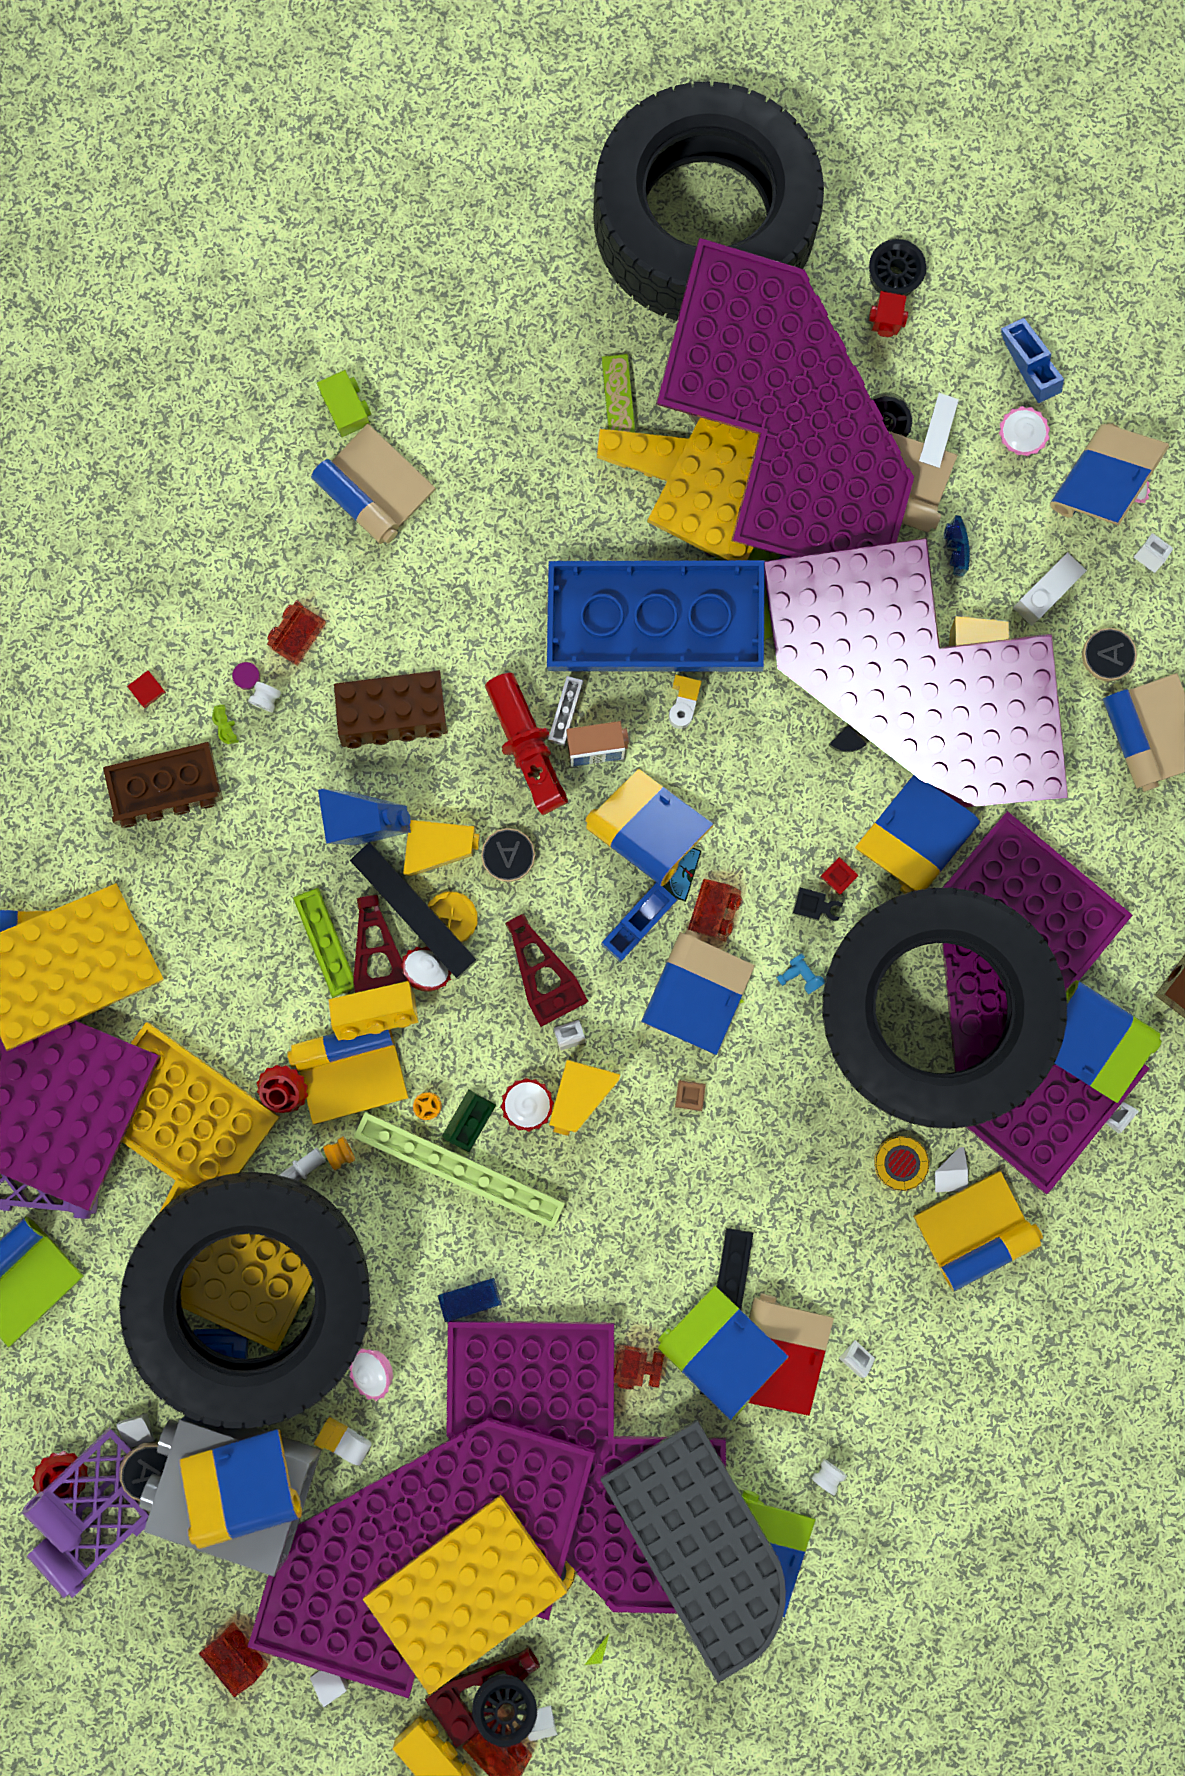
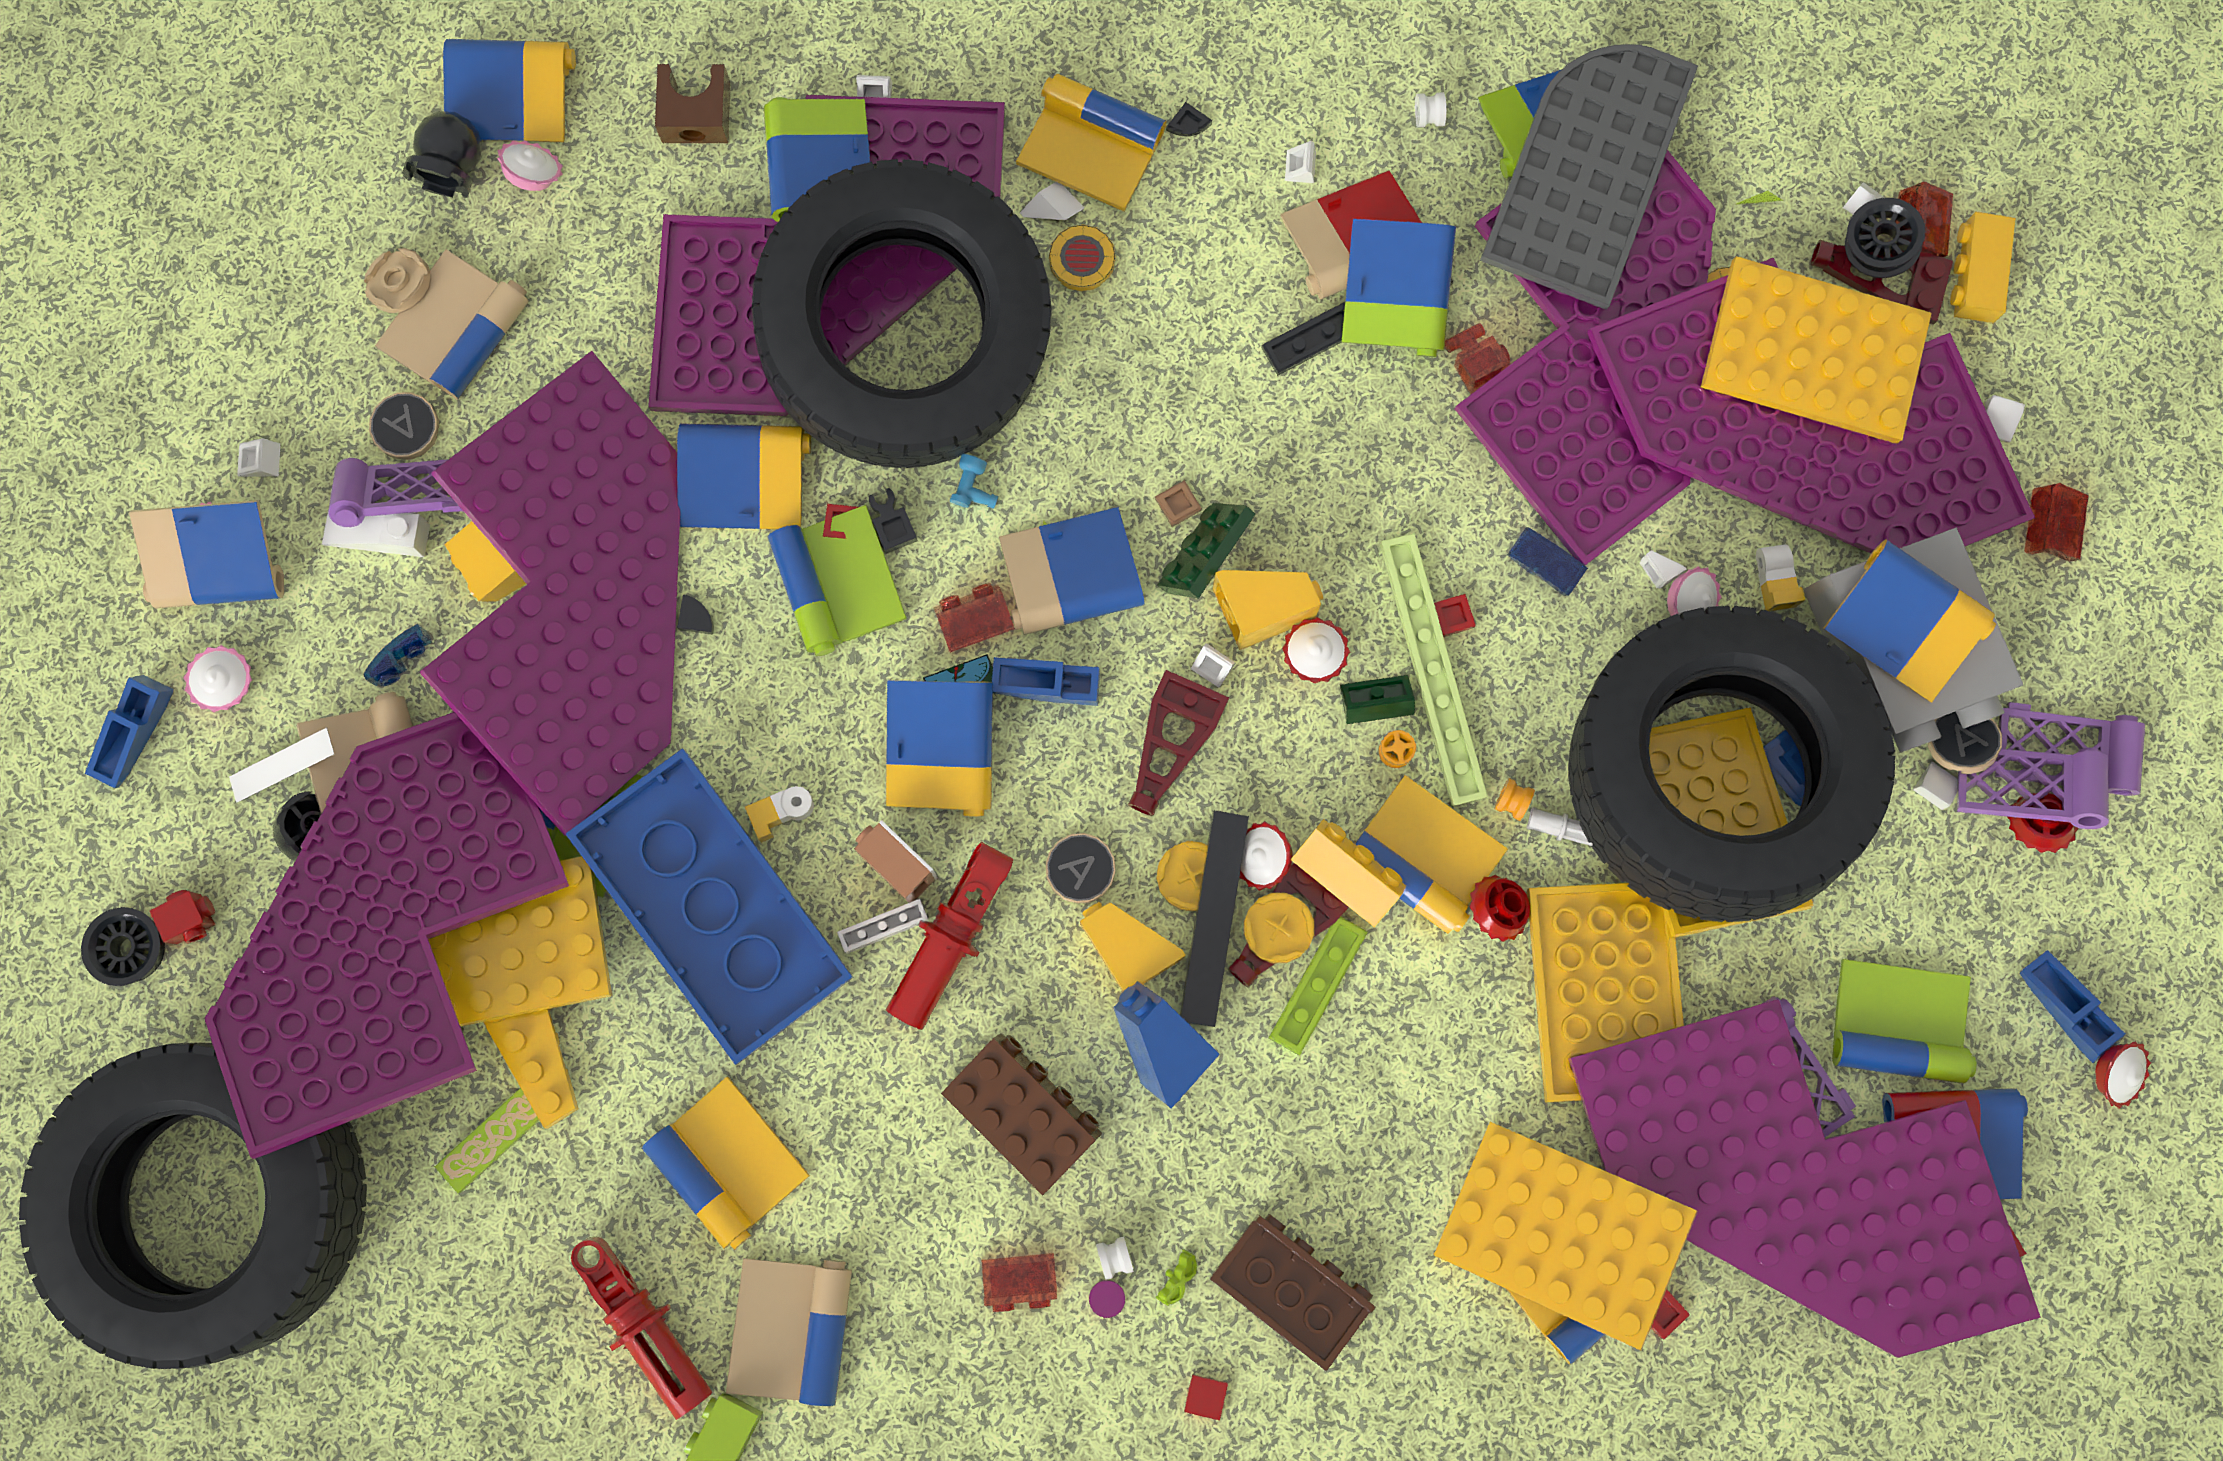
camera: 125 degrees left, 5 degrees down
none -> medium lavender piece [328,458,463,527]
none -> red piece [571,1237,713,1420]
none -> yellow door [642,1077,810,1250]
none -> lime door [768,505,907,656]
none -> dark green plate [1157,503,1256,599]
none -> black tile [1166,102,1212,136]
none -> yellow tile [1244,893,1314,964]
none -> red tile [1434,594,1476,637]
none -> white slope [1640,550,1687,589]

